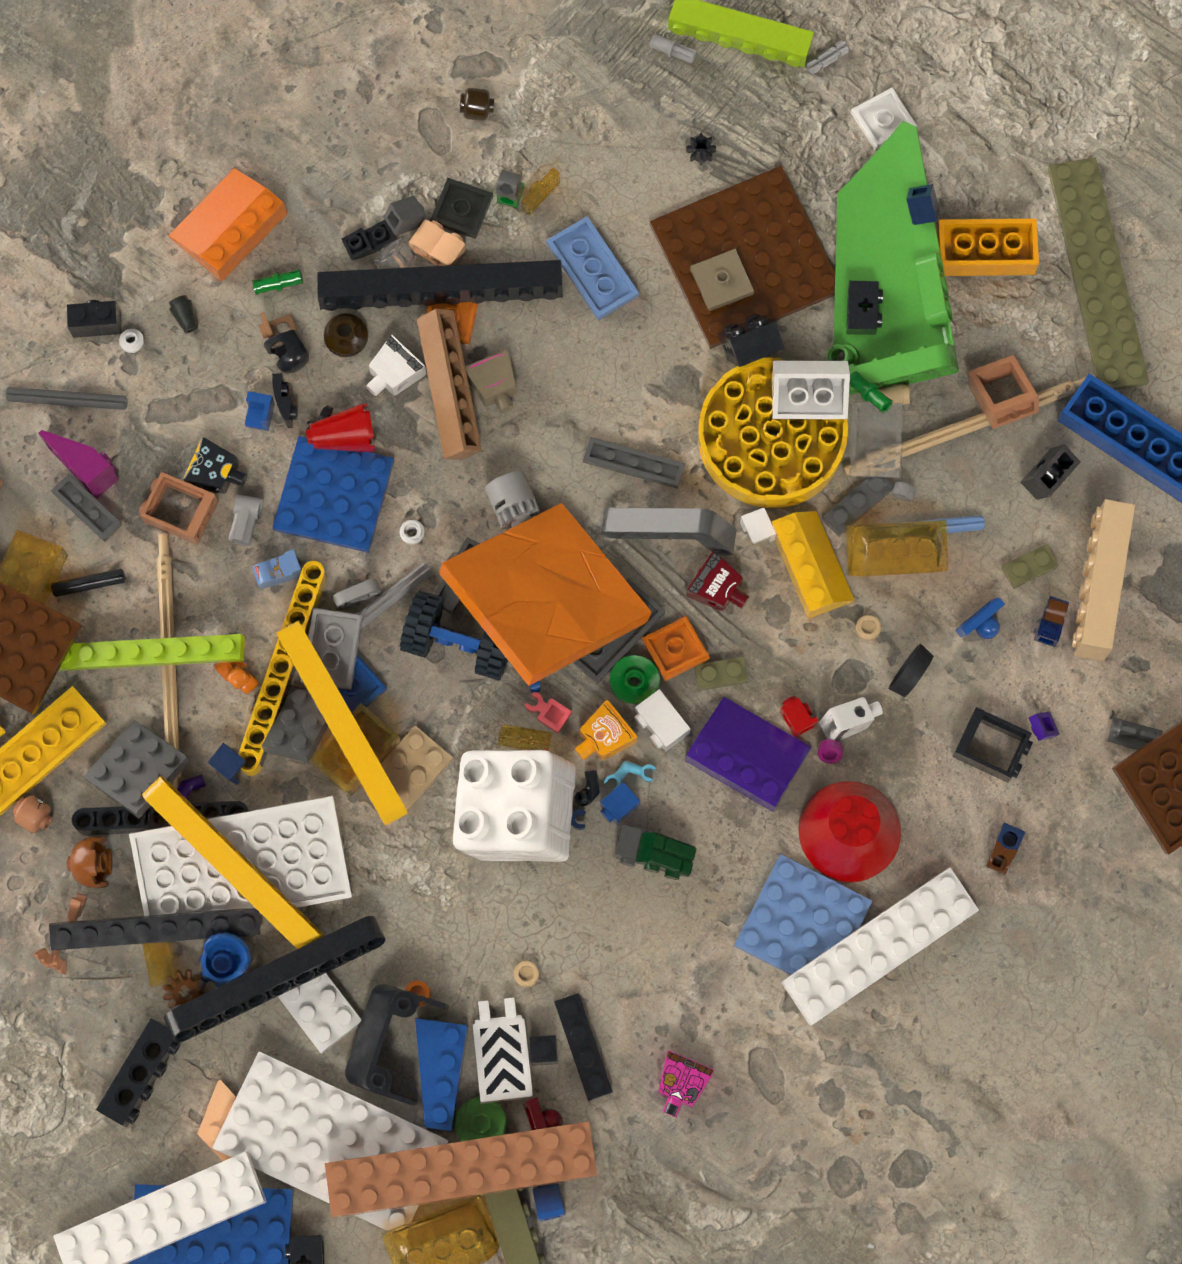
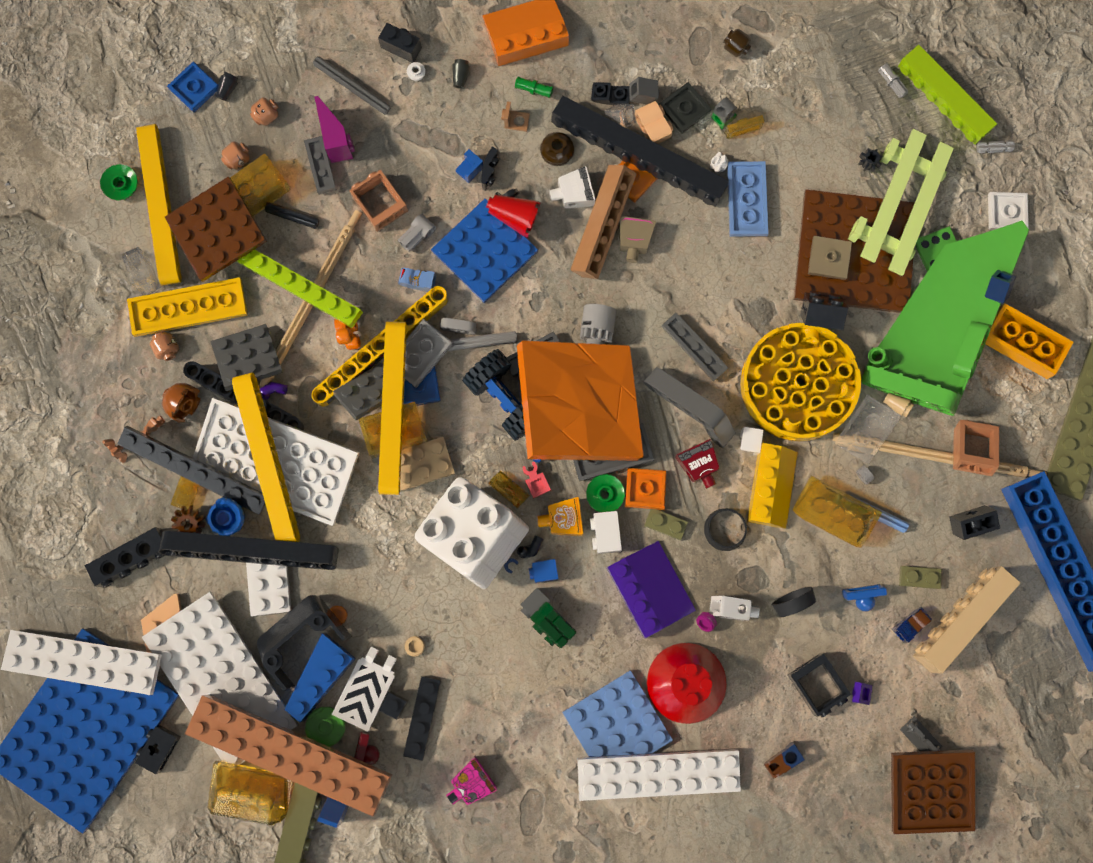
camera: 30 degrees right, 5 degrees up
black torso [183,437,247,494] -> none
dark blue panel [207,743,246,785] -> none
black helmet [264,330,309,374] -> none
white plate [400,520,425,545] -> none
medium azure arm [604,760,656,790] -> none
white slope [772,361,850,419] -> none
red brick [780,696,819,738] -> none
dark grey plate [822,469,894,537] -> none
black brick [846,280,883,335] -> none
green pin [849,372,893,413] -> none
tan tile [855,615,881,641] -> none
none -> black tyre [704,508,747,551]
none -> white plate [710,152,728,173]
none -> yellowish green fence [848,129,954,276]
none -> bright green tile [915,226,956,272]

